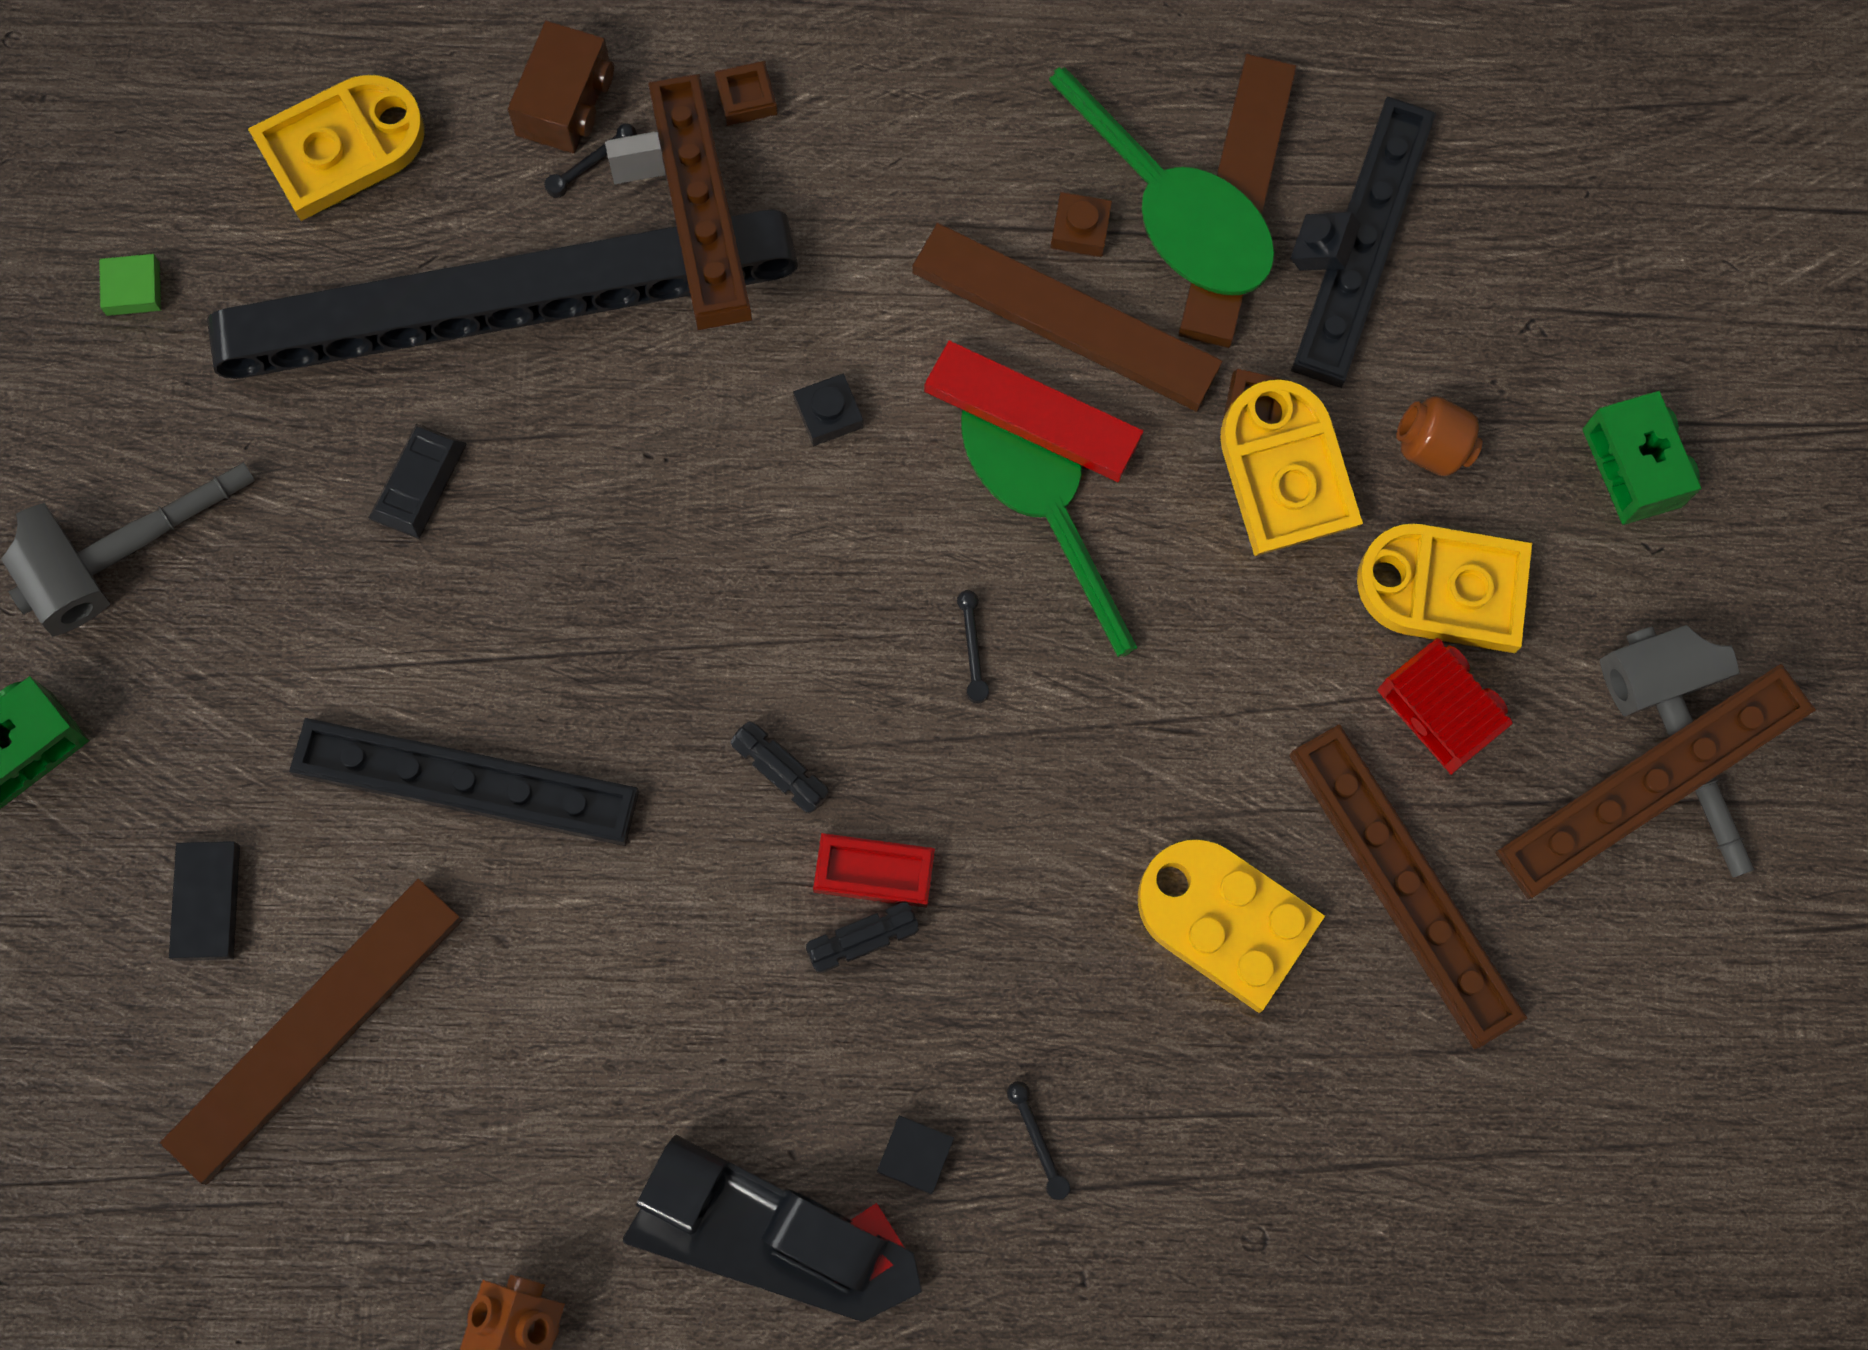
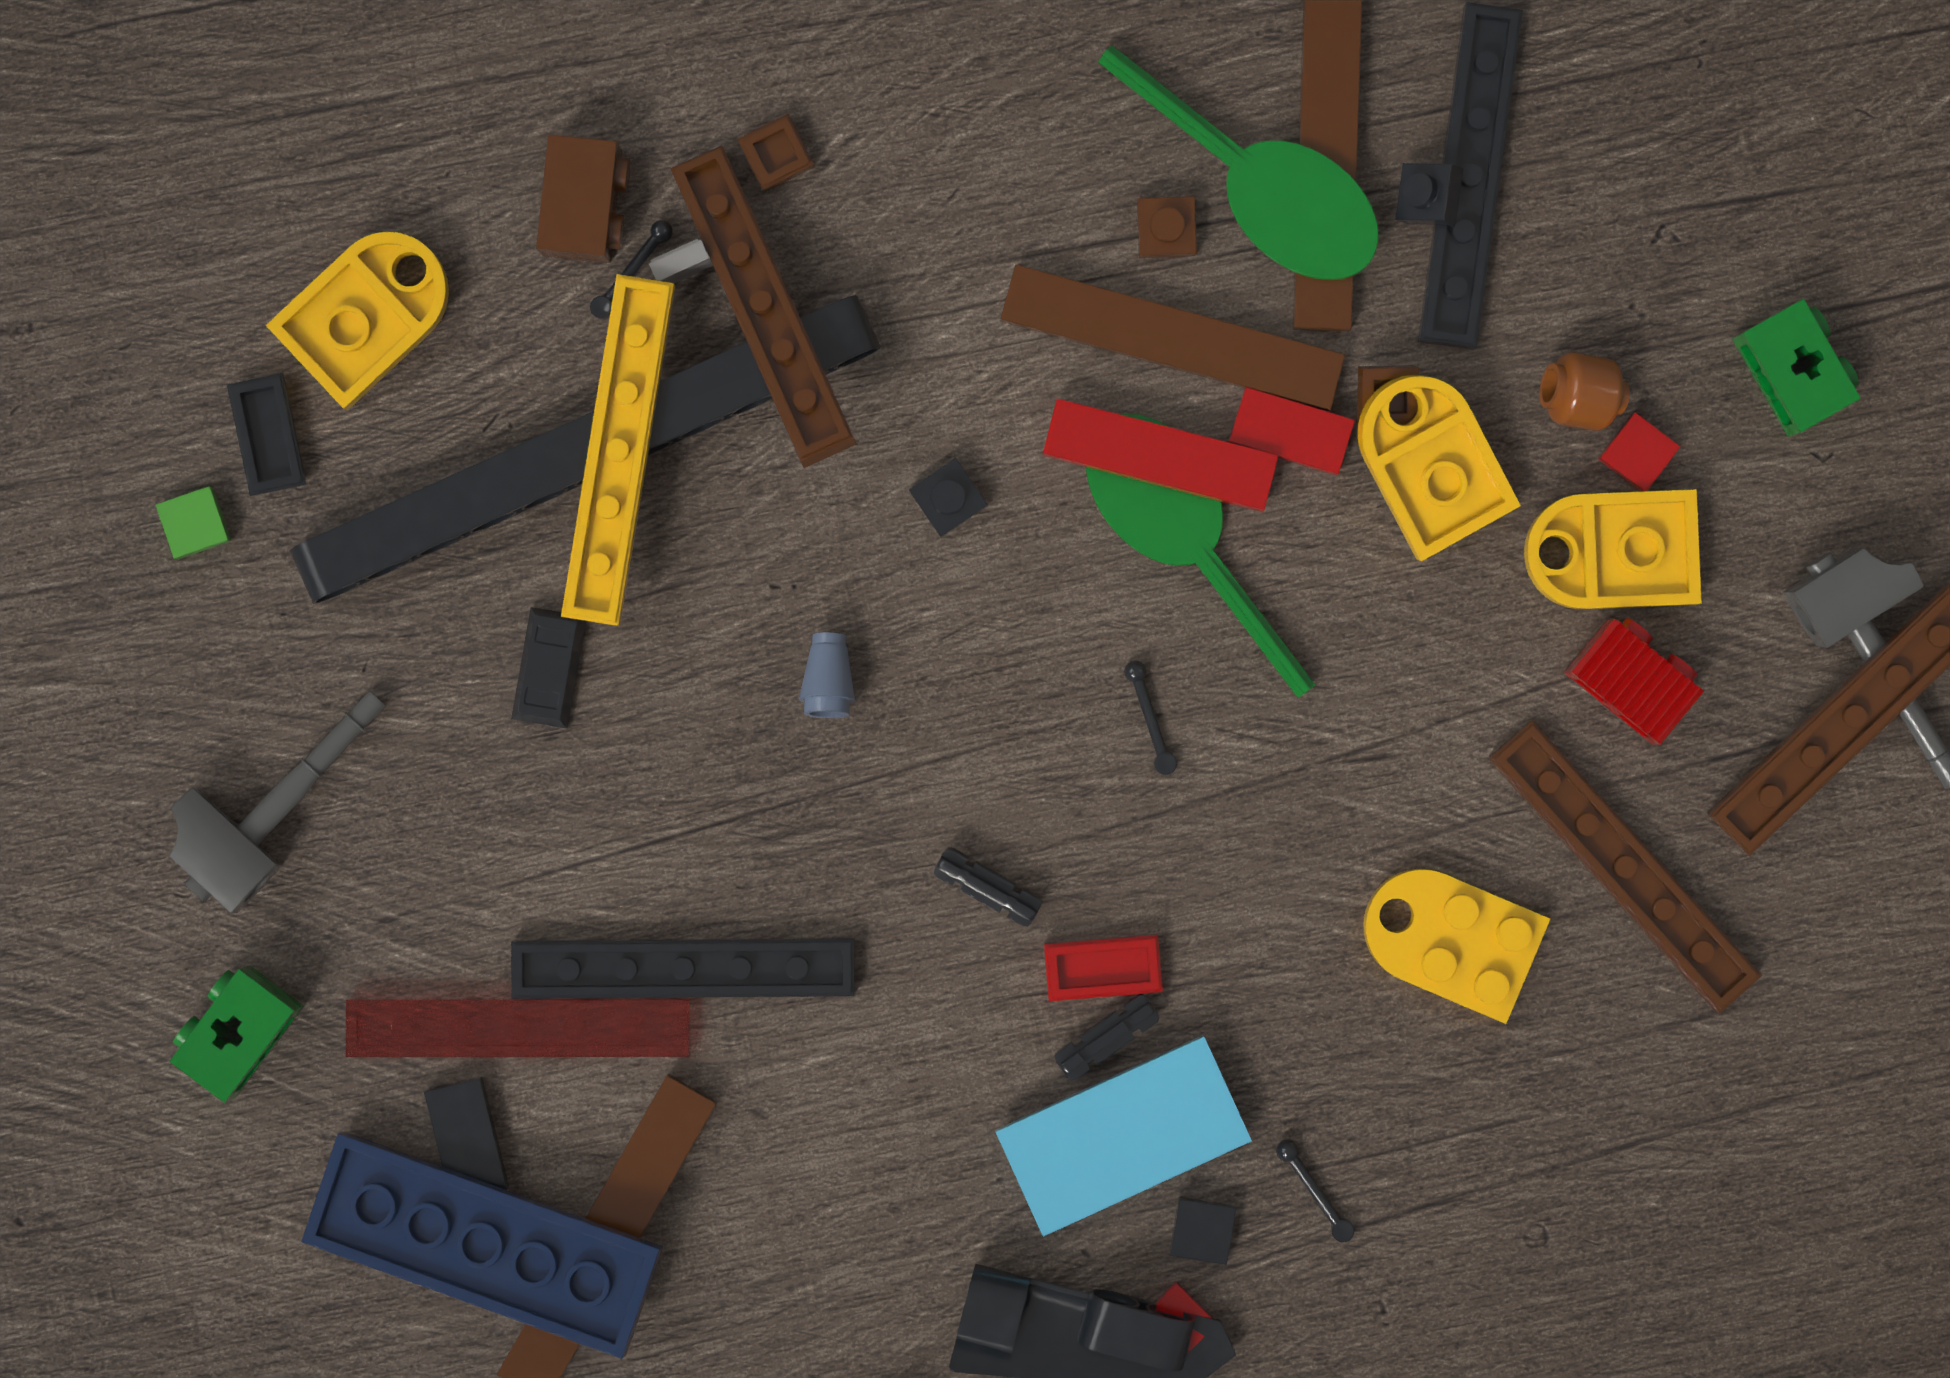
camera: 10 degrees left, 15 degrees up
none -> black tile [227,373,307,496]
none -> dark blue plate [301,1131,663,1359]
none -> clear red tile [346,999,690,1057]
none -> yellow tile [561,274,675,626]
none -> sand blue cone [799,632,856,718]
none -> medium azure tile [995,1035,1252,1237]
none -> red tile [1228,387,1355,476]
none -> red tile [1598,412,1680,492]

